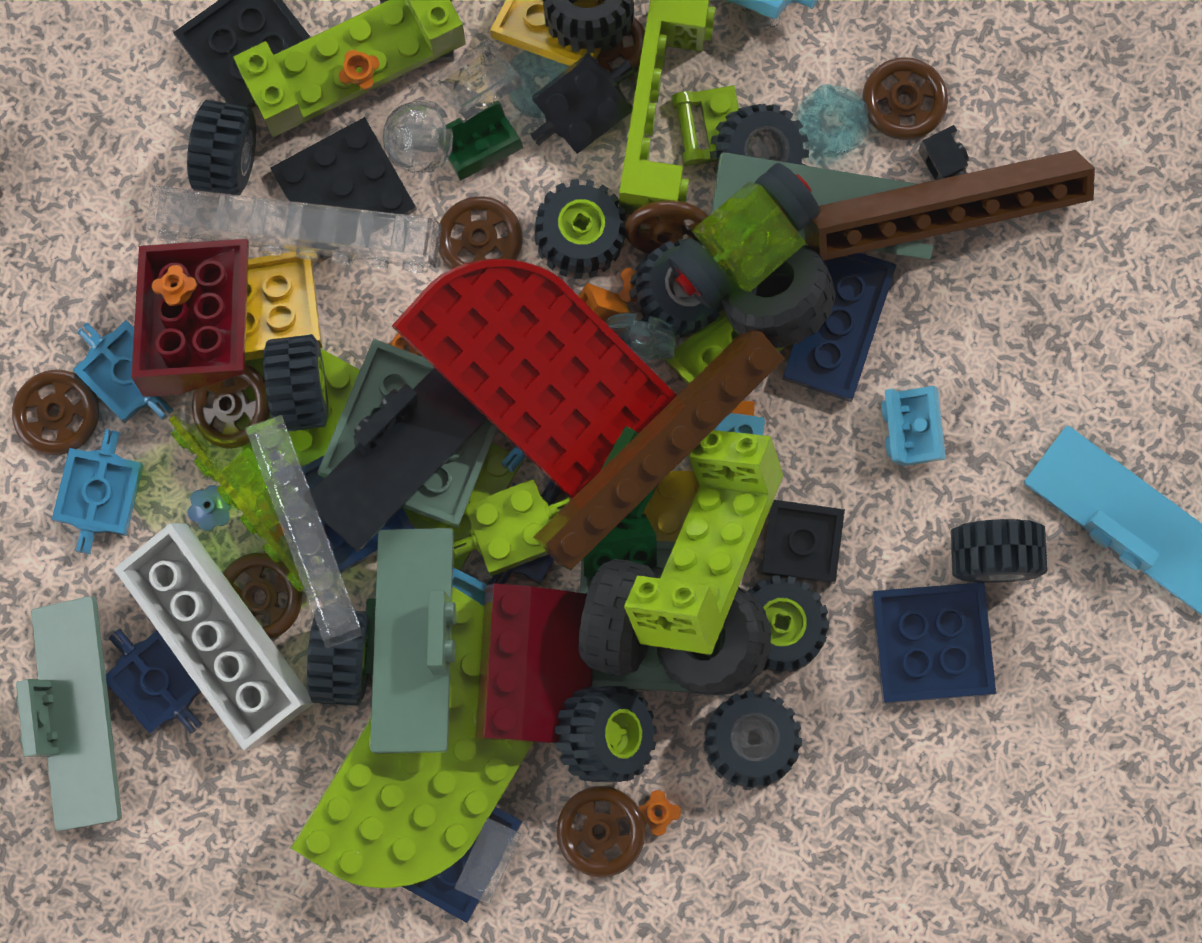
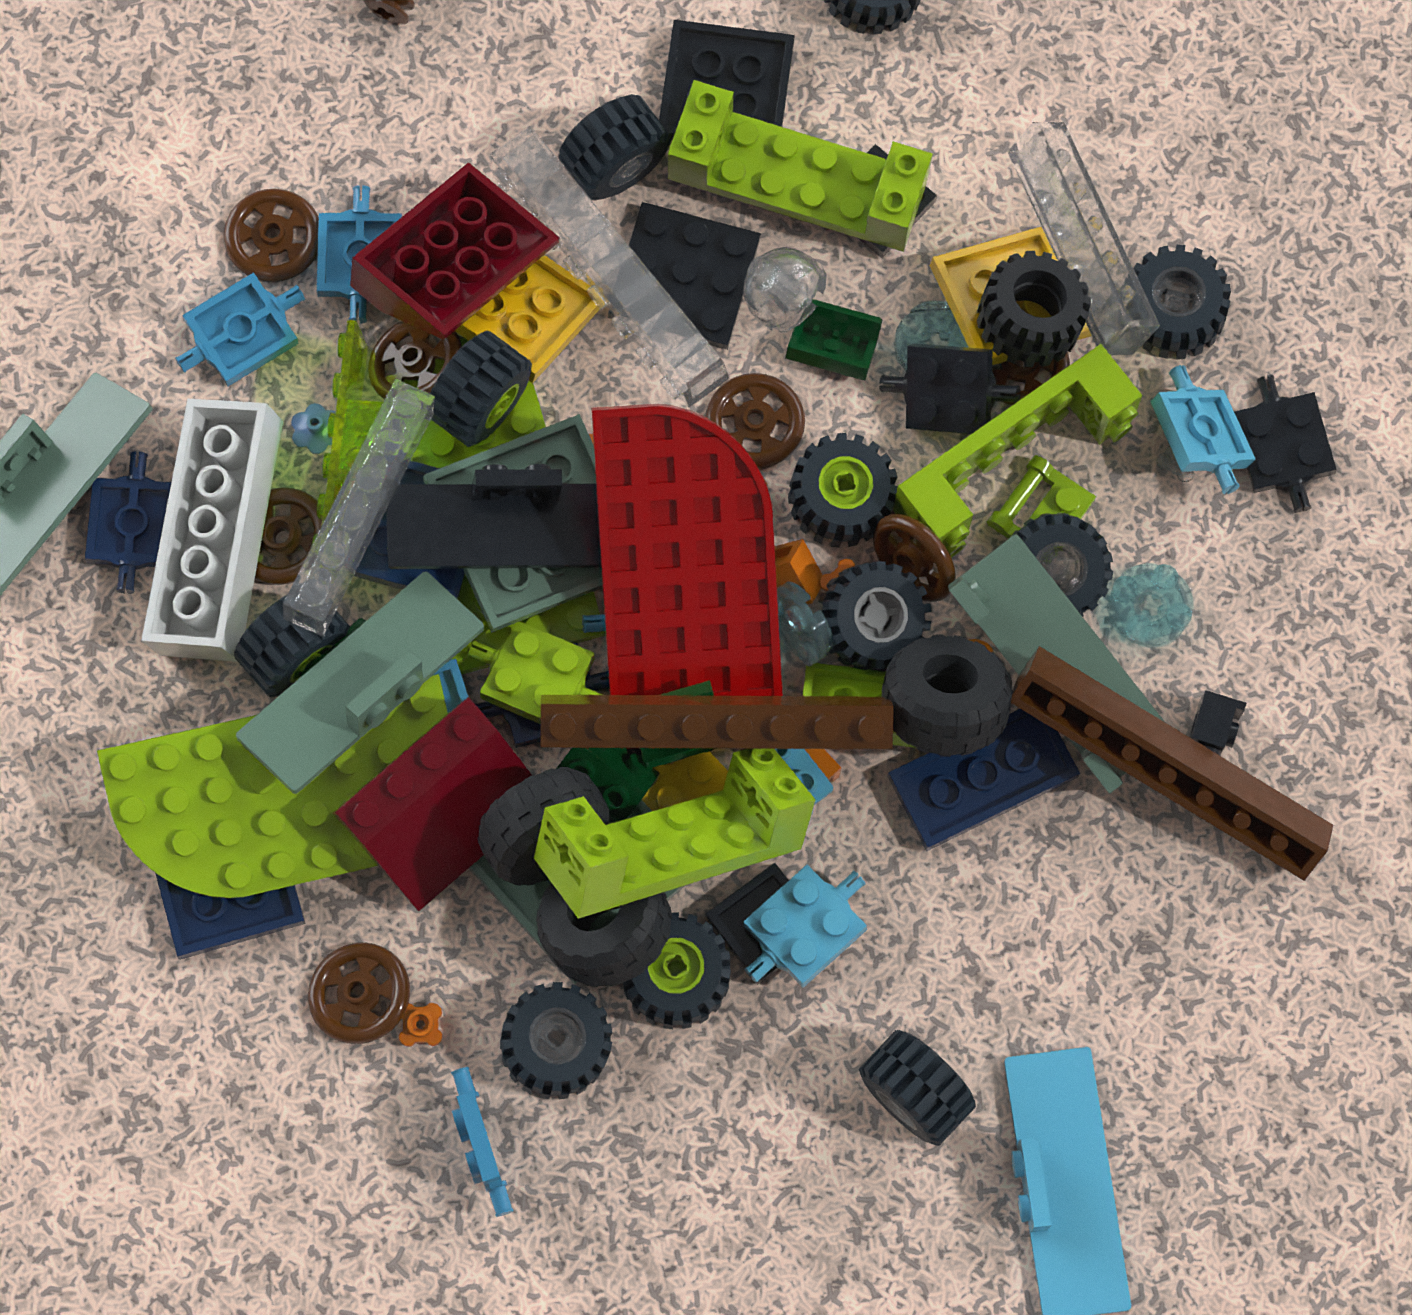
camera: 40 degrees right, 5 degrees down
orange plate [152,265,197,306] -> none
orange plate [339,50,380,90] -> none
clear tile [429,39,524,123] -> none
clear plate [455,818,522,905] -> none
black wheel [555,686,657,782] -> none
brick [667,163,820,308] -> none
reddish brown plate [862,57,948,140] -> none
dark blue plate [871,582,997,704] -> none
medium azure bracket [881,386,946,466] -> none
none -> dark azure plate [451,1067,514,1217]
none -> medium azure plate [743,864,867,988]

